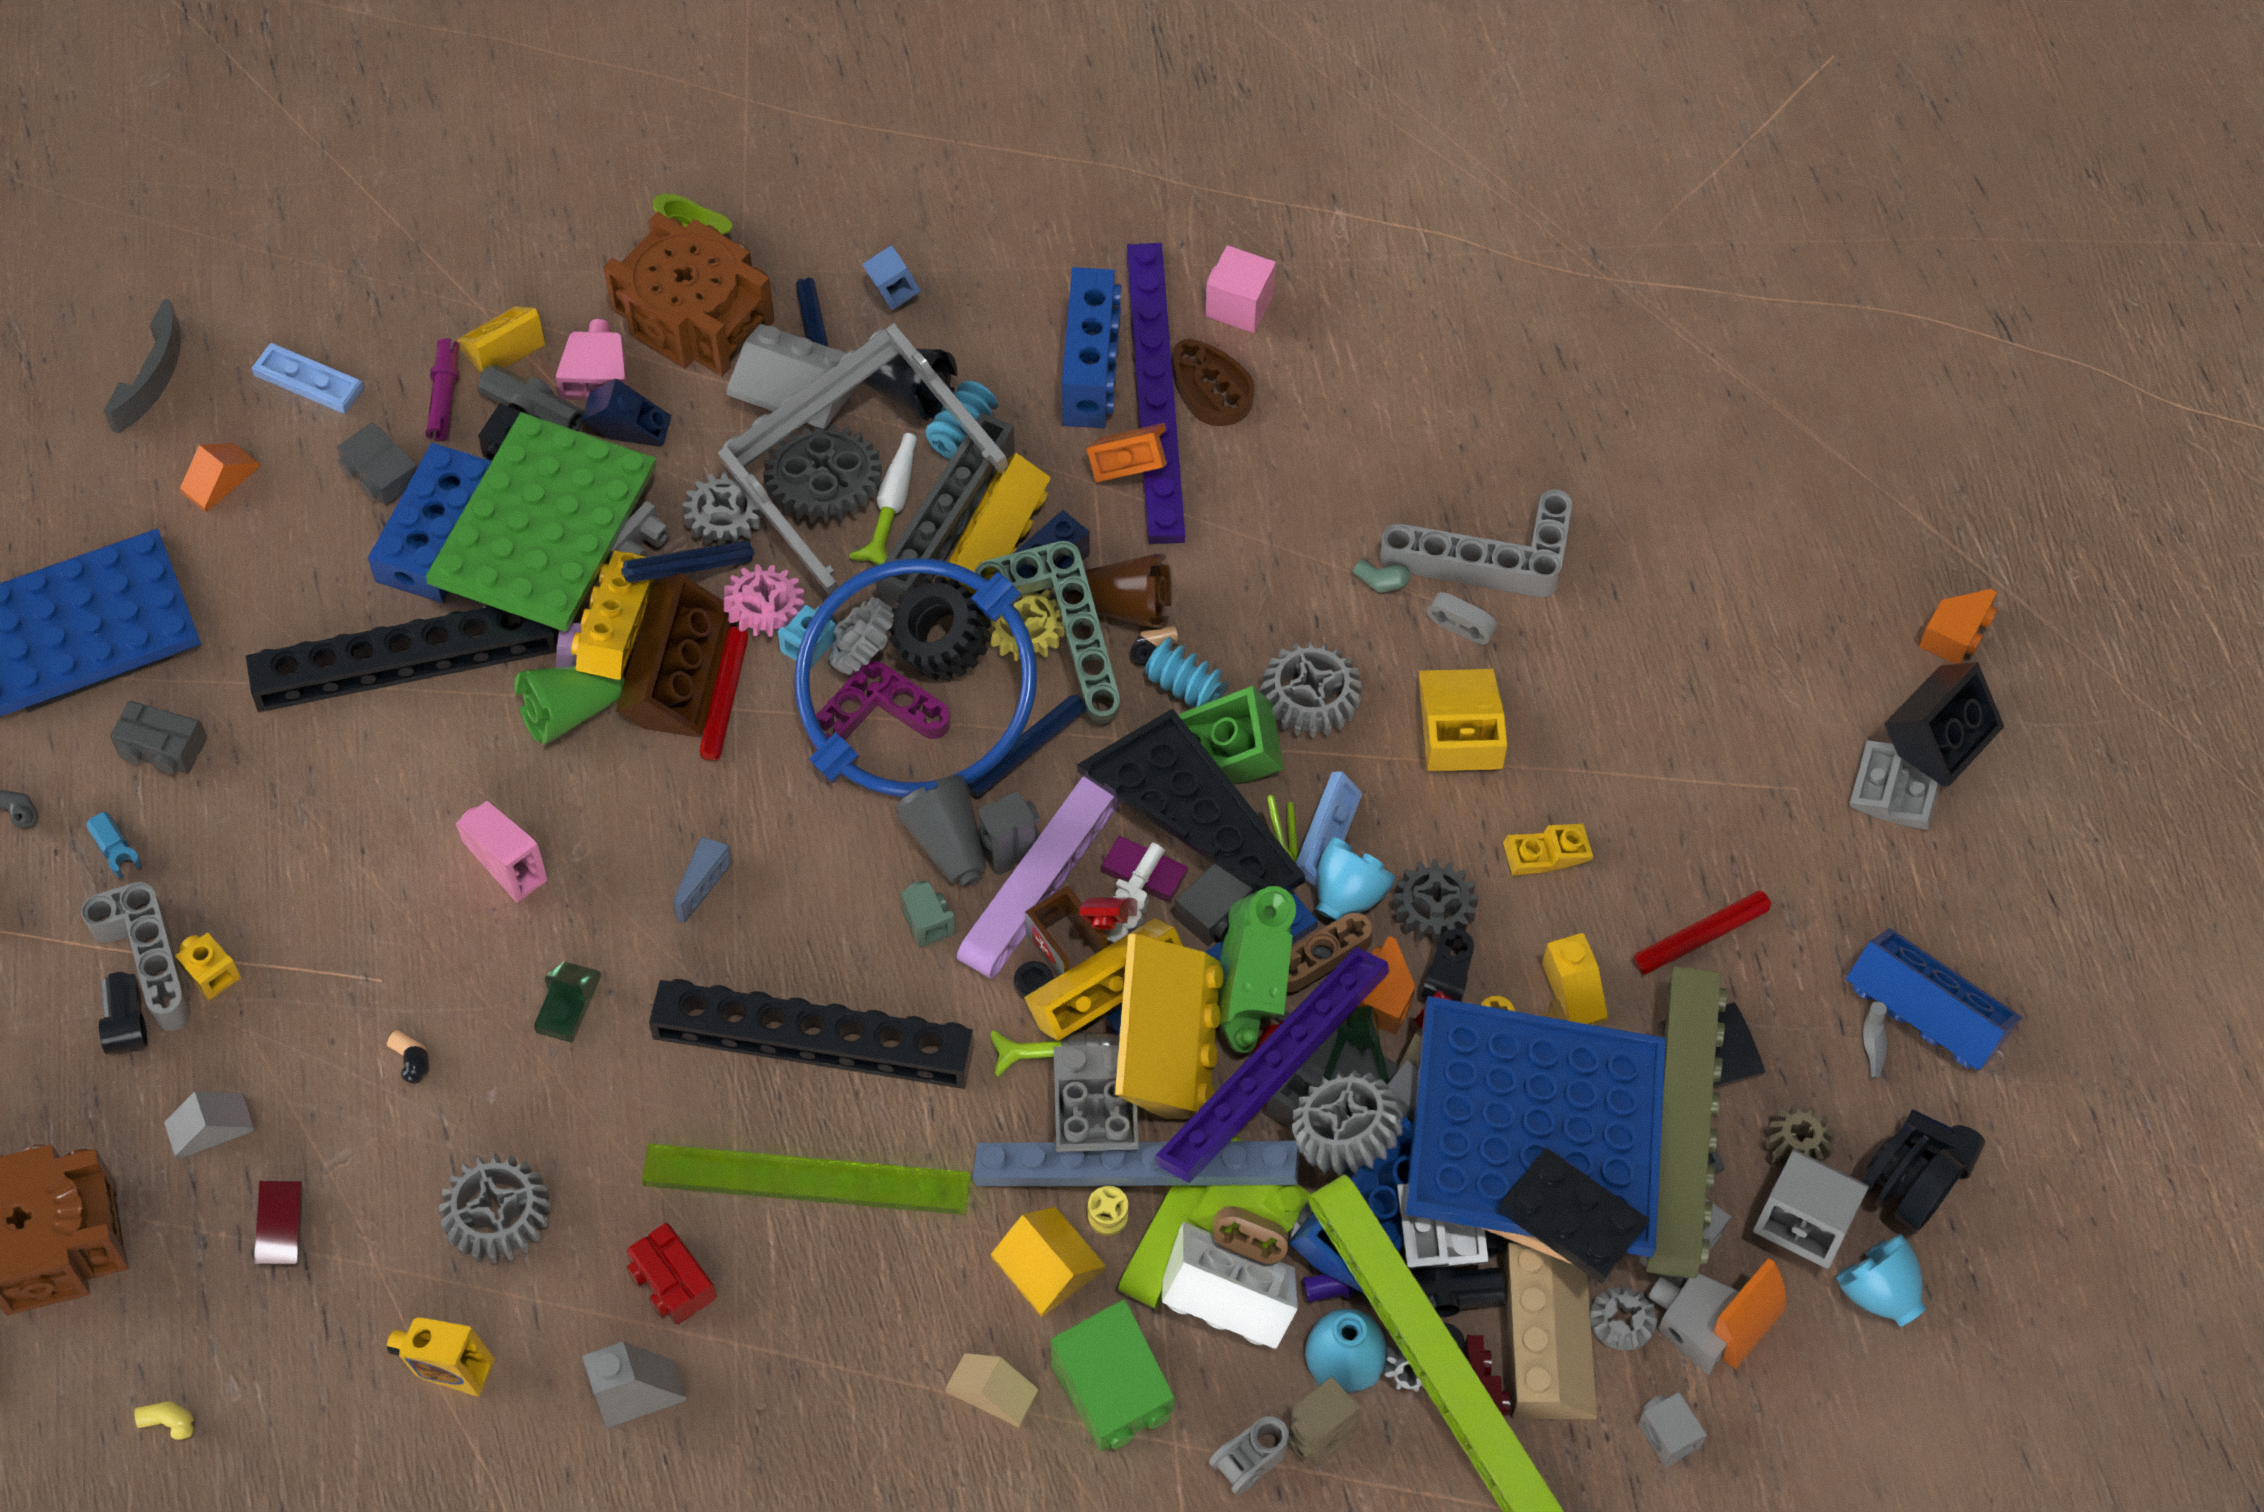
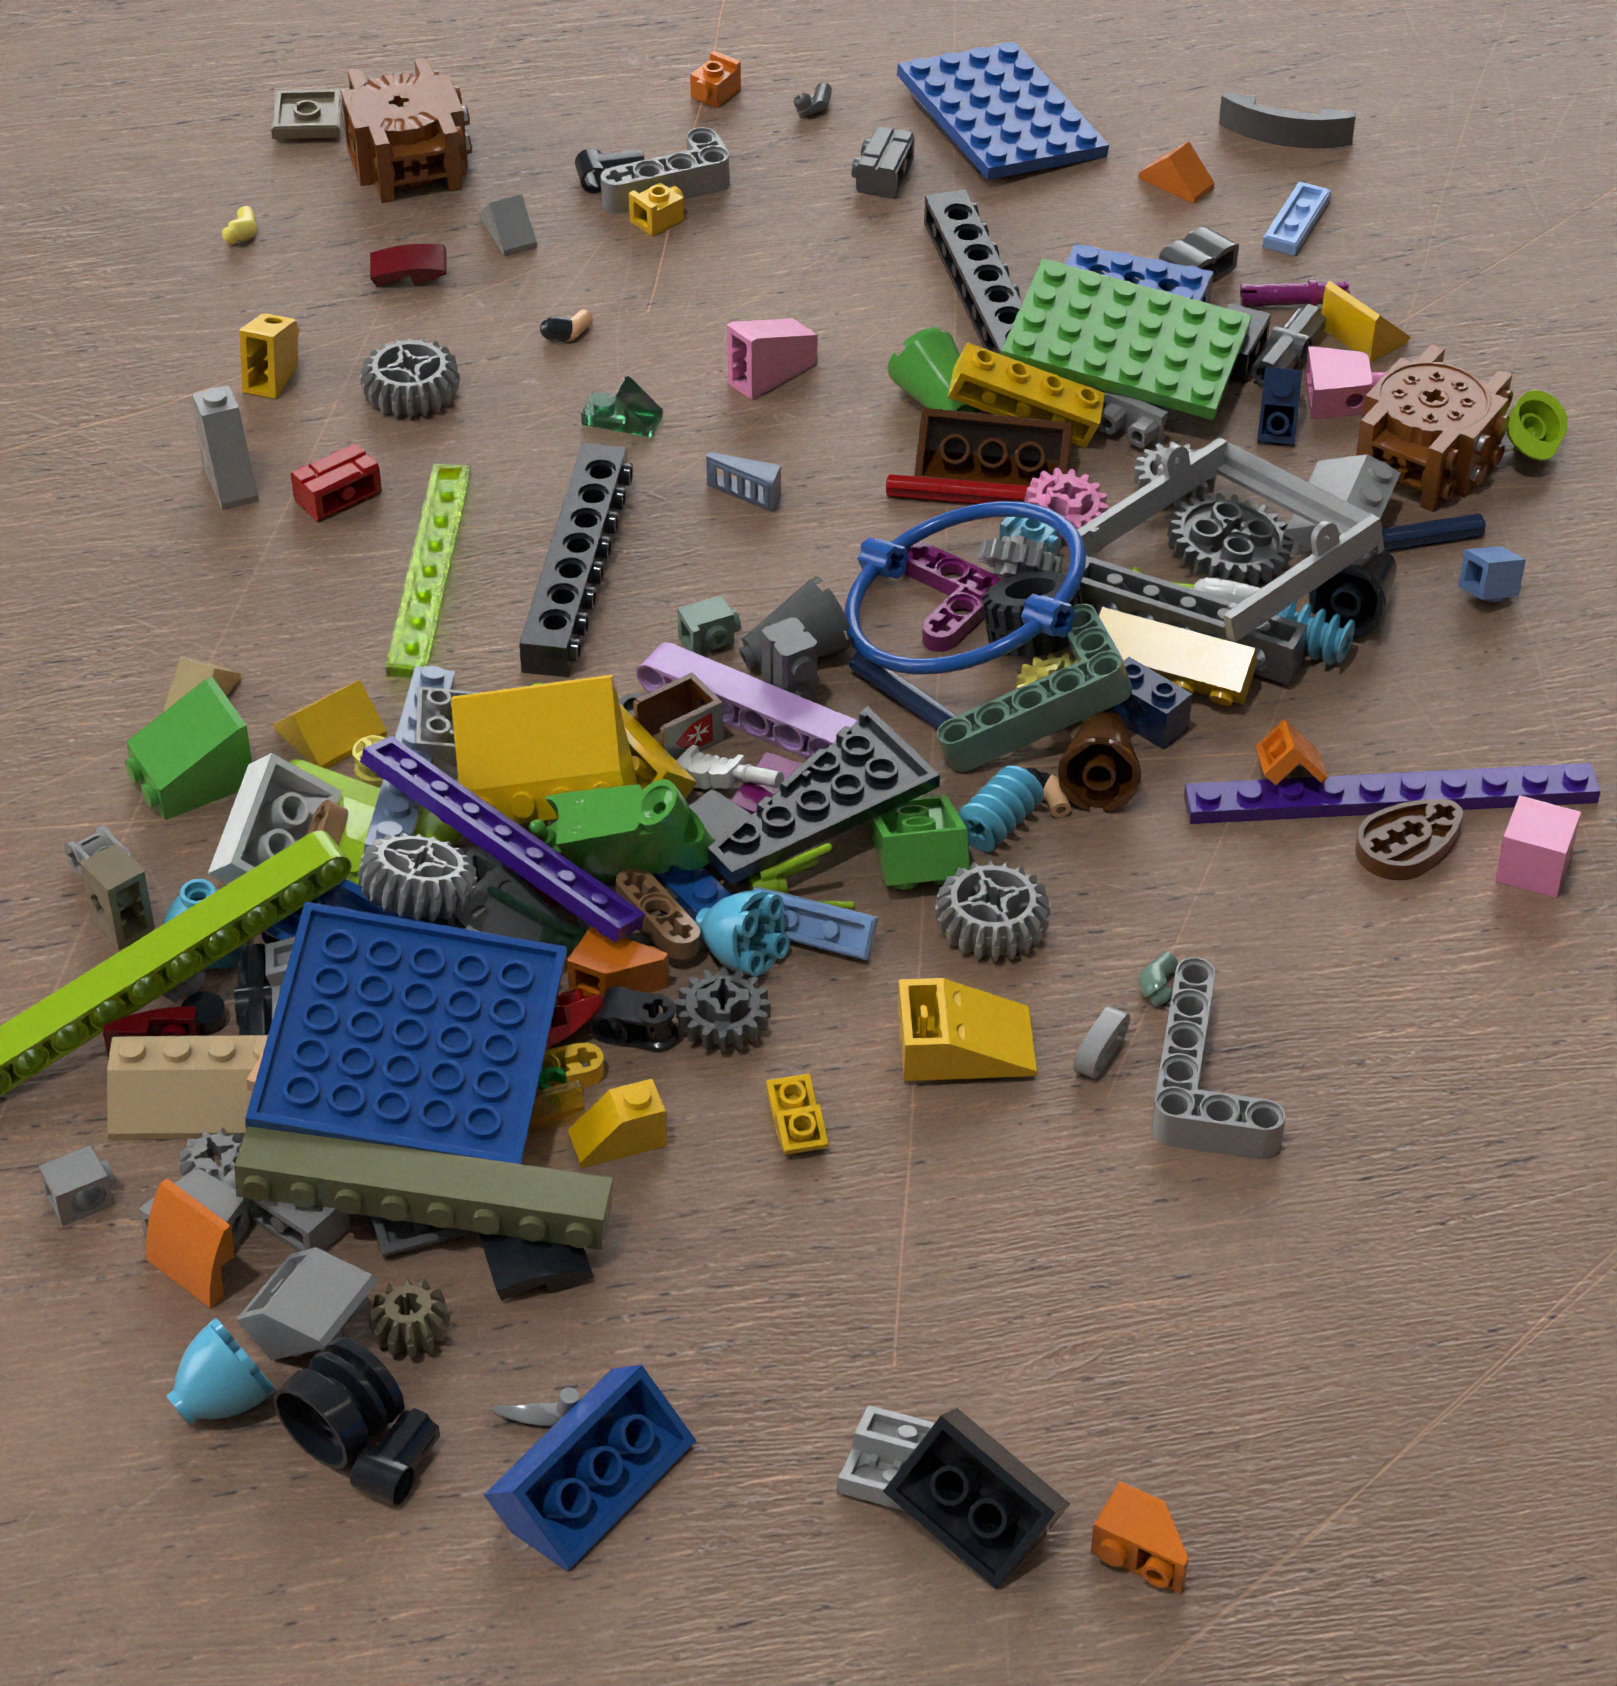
camera: 90 degrees right, 15 degrees down
dark azure bar [86,812,142,879] -> none
dark blue axle [621,541,754,583] -> none
blue brick [1062,267,1121,428] -> none
red slope [1080,897,1138,929] -> none
black plate [1498,1147,1650,1284] -> none
red axle [1633,890,1772,974] -> none

